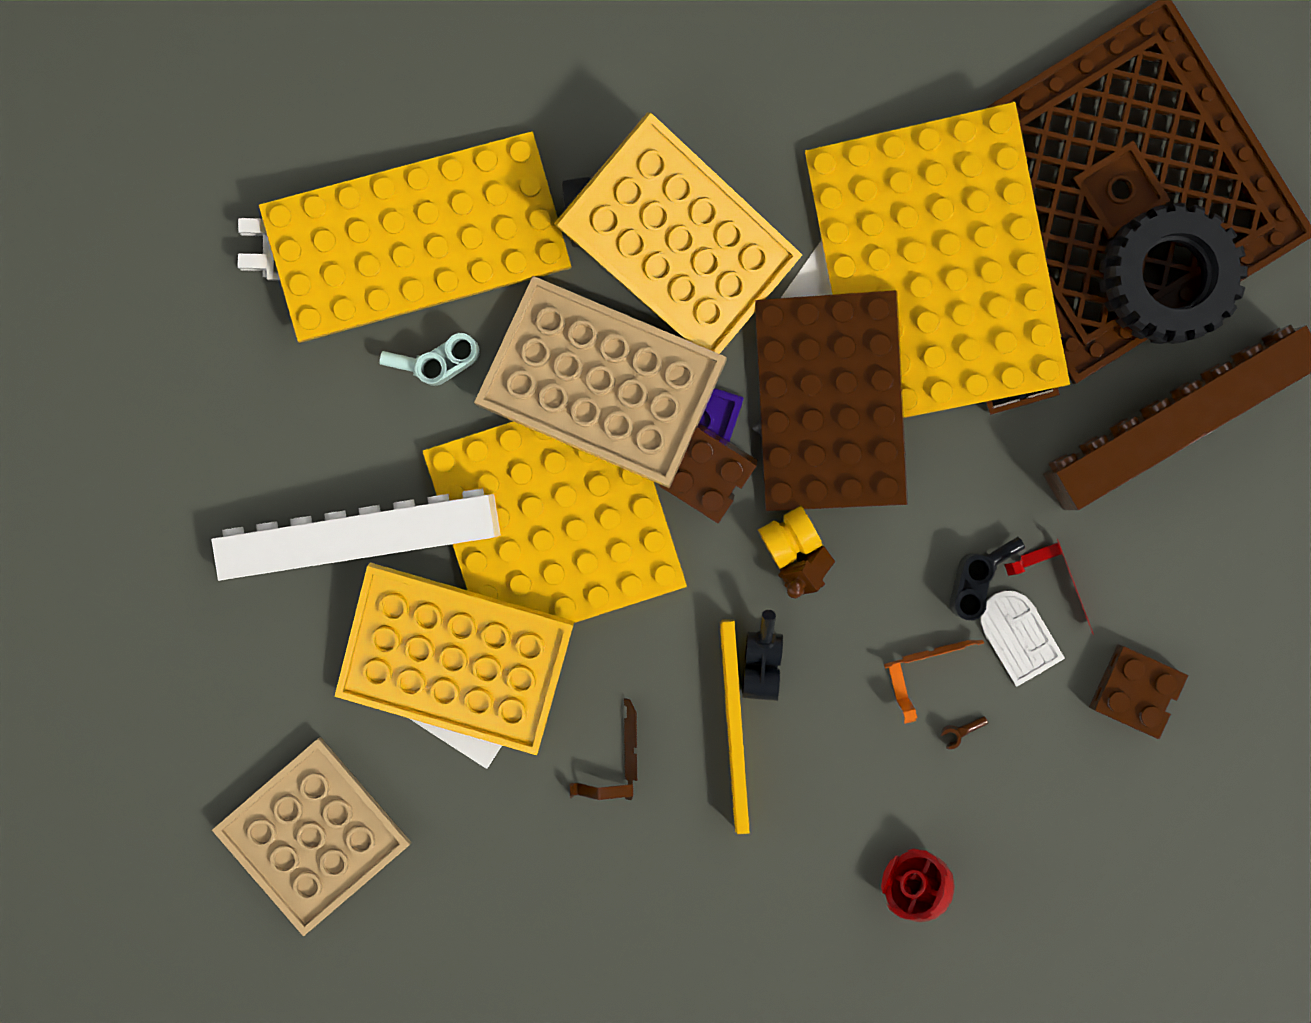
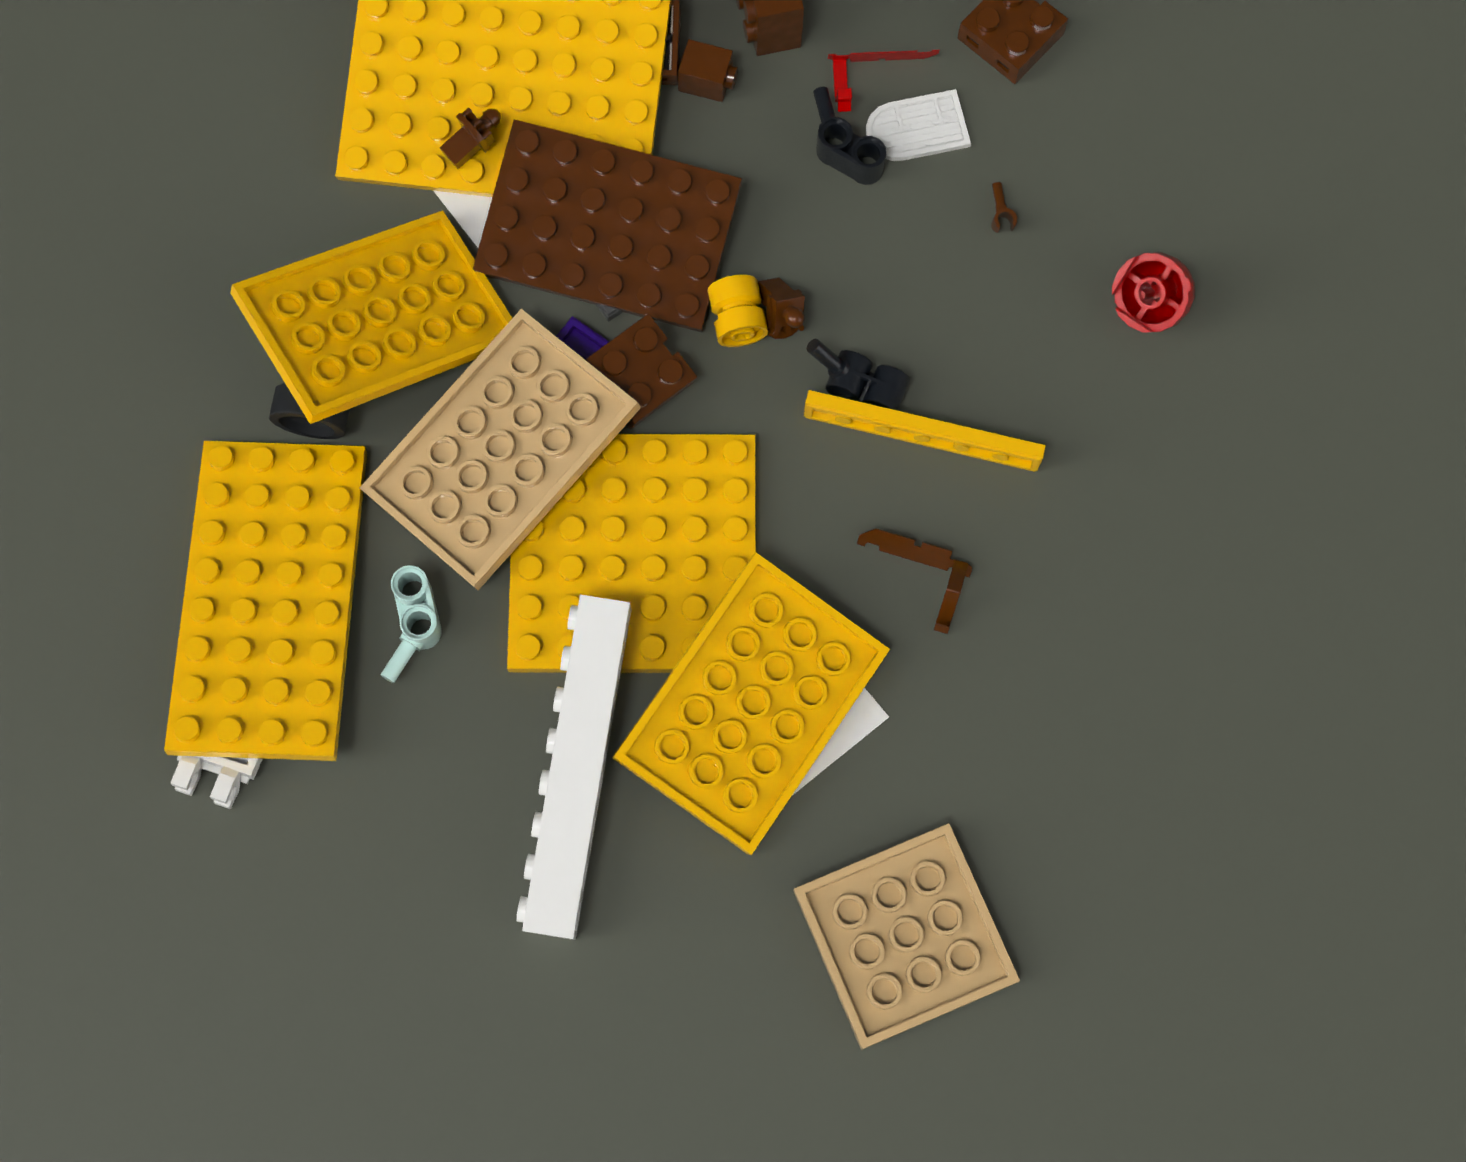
camera: 70 degrees left, 15 degrees down
orange piece [884,640,984,724] -> none
none -> reddish brown piece [439,107,501,169]
none -> reddish brown brick [678,39,738,102]

